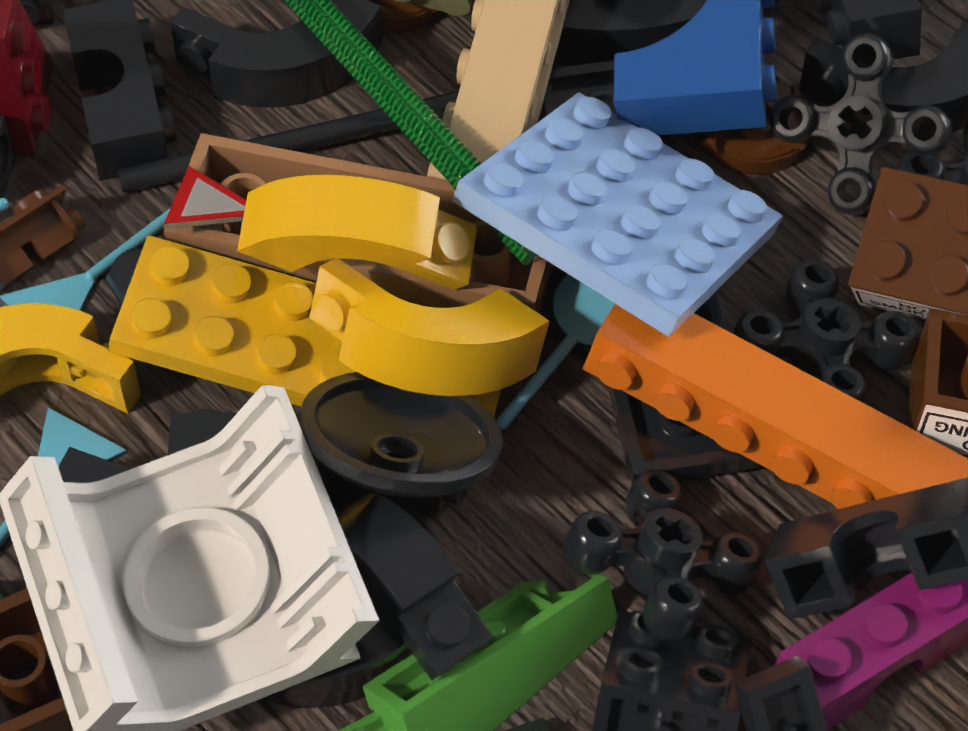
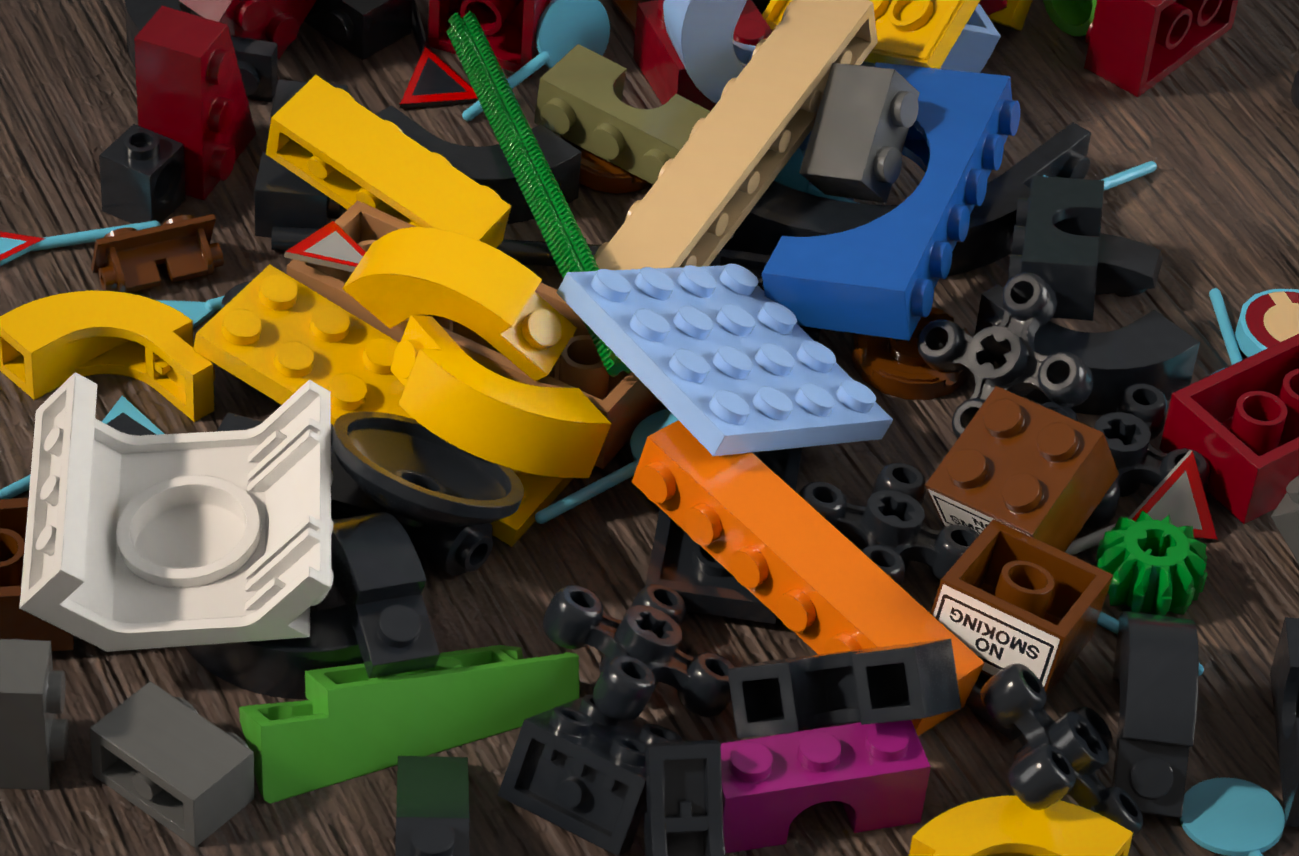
camera: 15 degrees right, 15 degrees down
none -> yellow brick [266,75,511,248]

